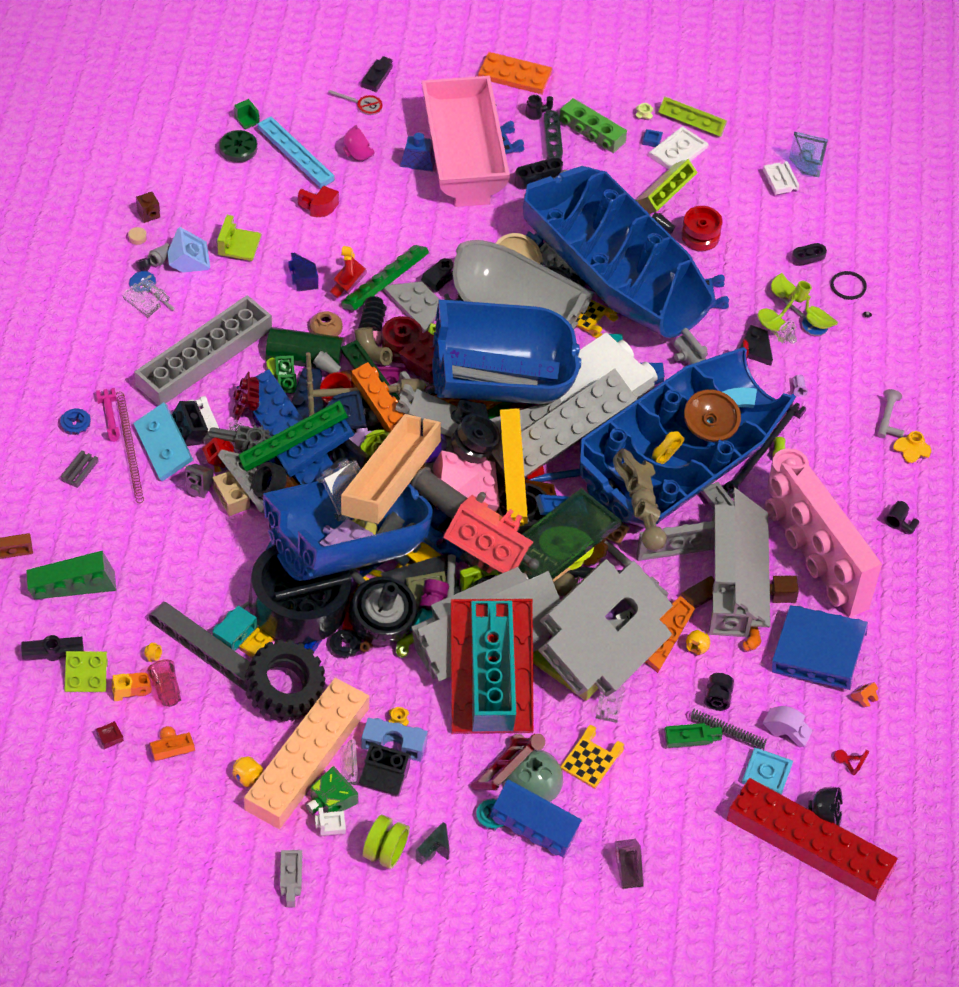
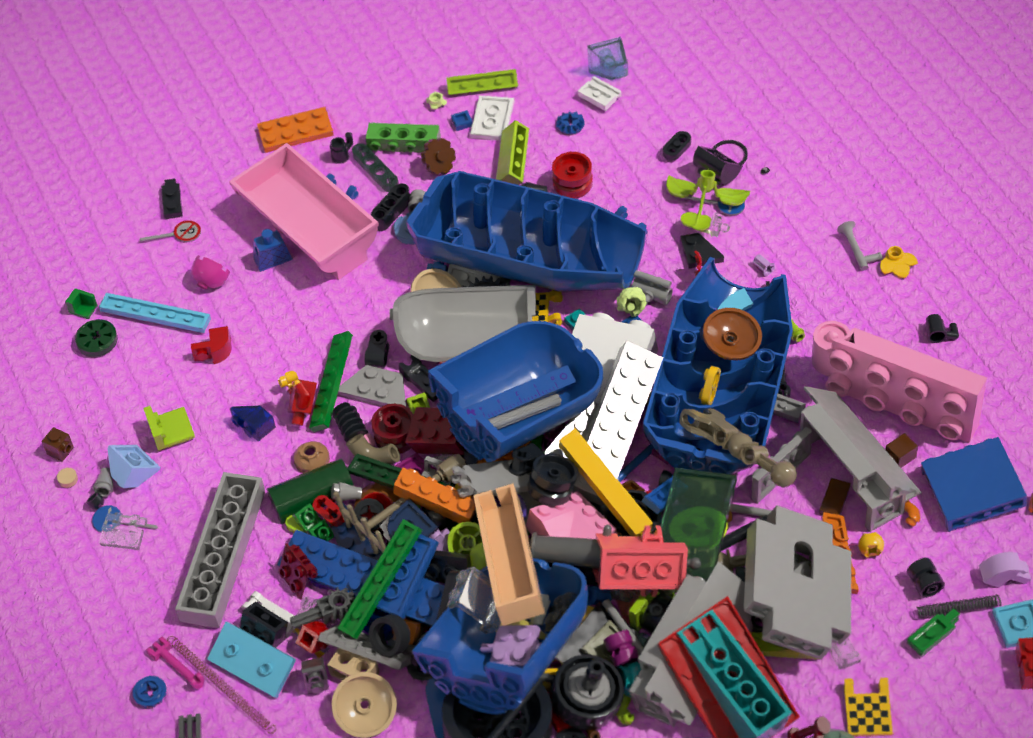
camera: 25 degrees left, 0 degrees up
none -> red beam [313,495,344,527]
none -> tan dish [332,672,397,738]
none -> black gear [354,498,385,531]
none -> reddish brown plant [421,138,456,174]
none -> blue gear [556,110,585,134]
none -> yellowish green piece [617,286,647,317]
none -> black brick [693,146,743,185]

